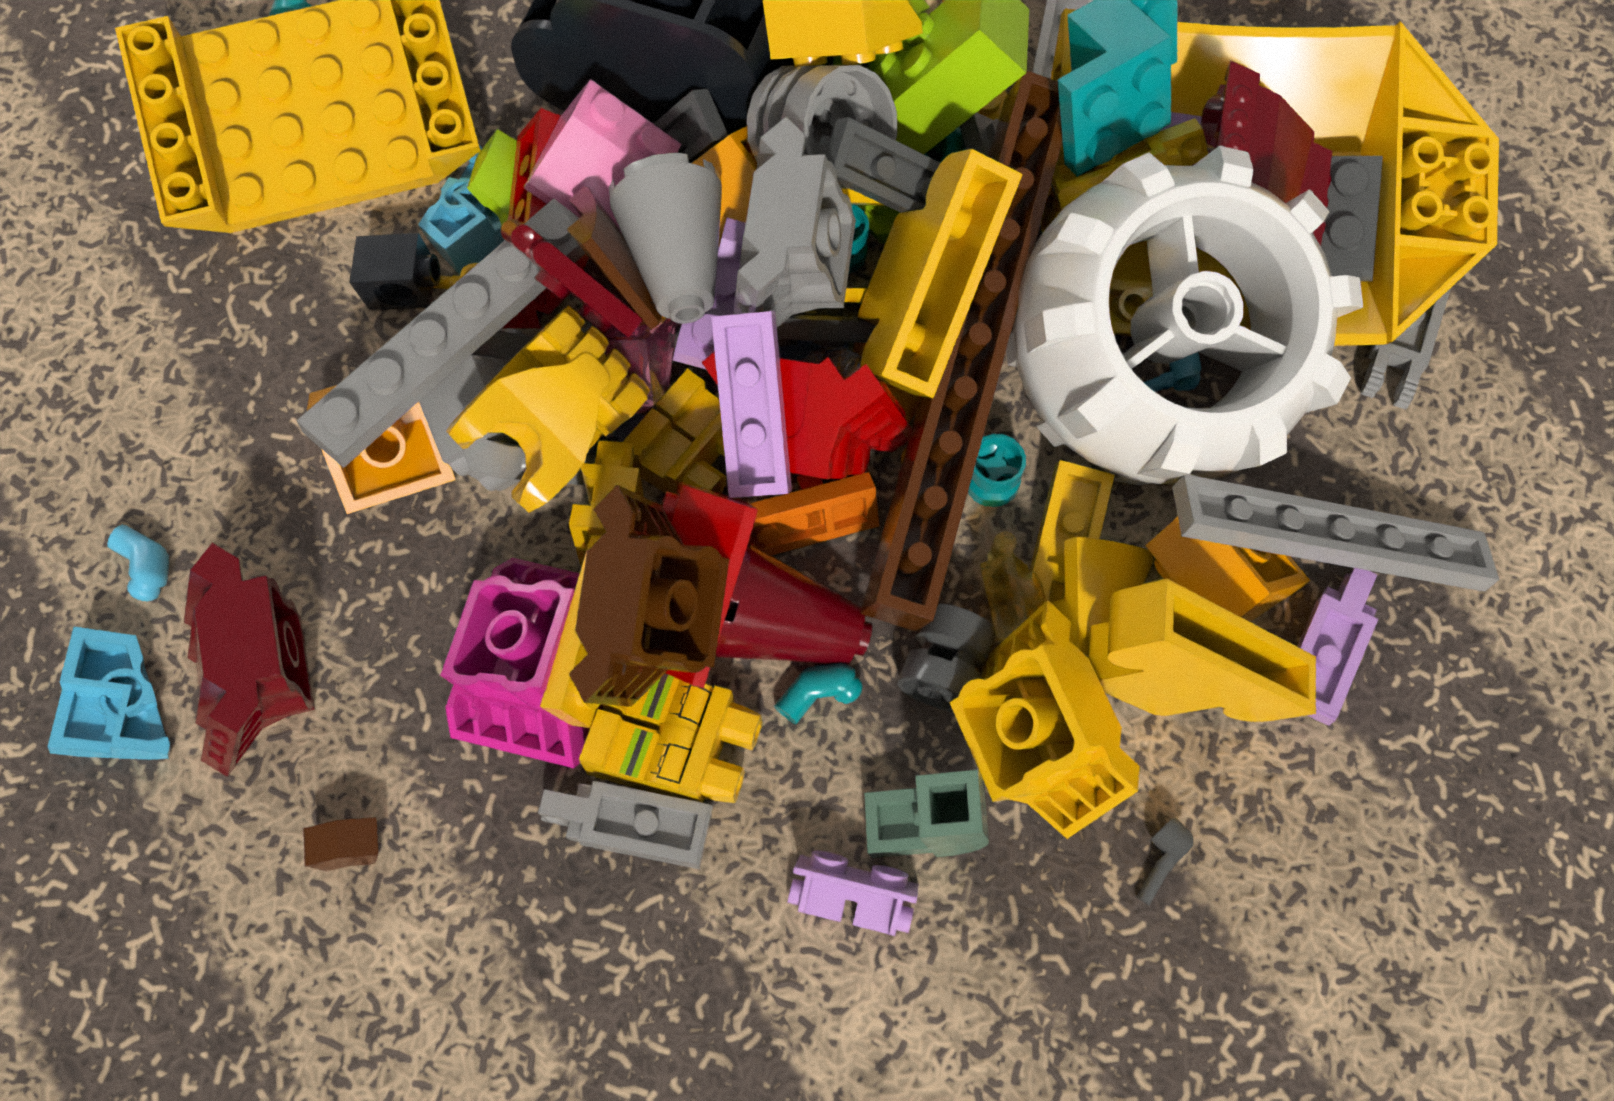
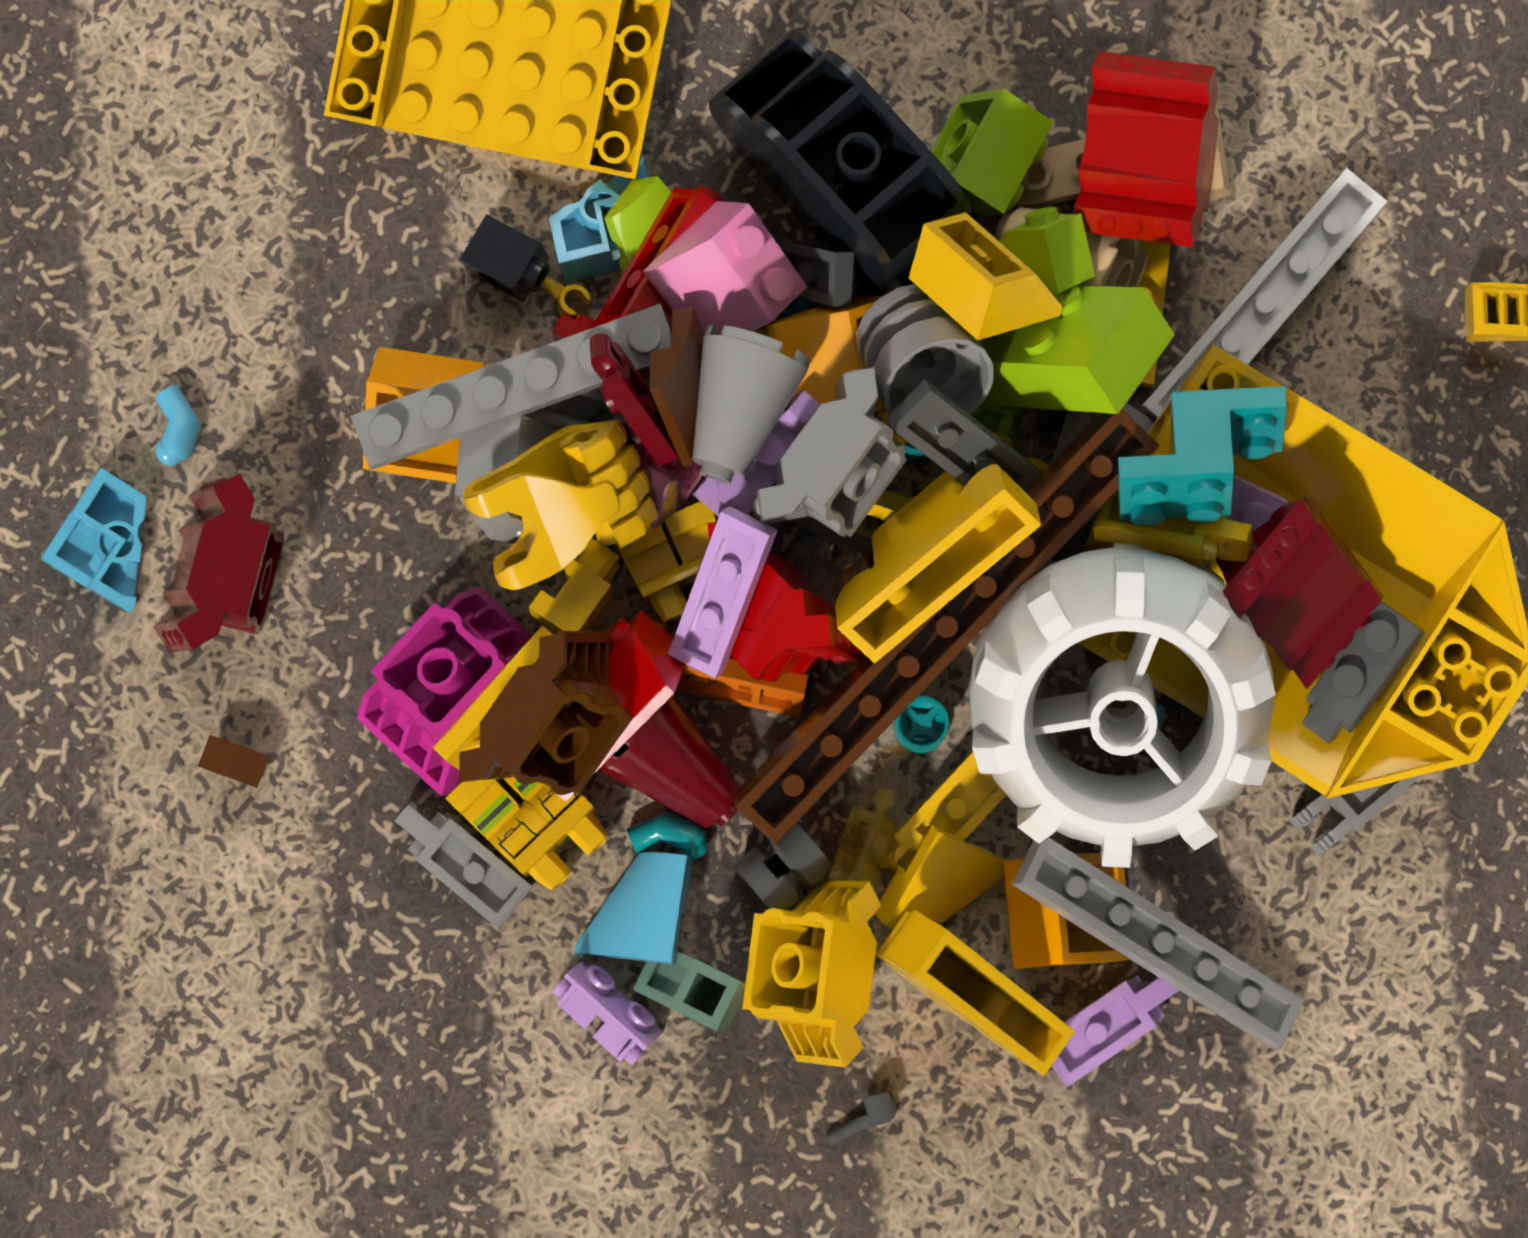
camera: 30 degrees right, 15 degrees up
none -> medium azure slope [575,852,693,965]

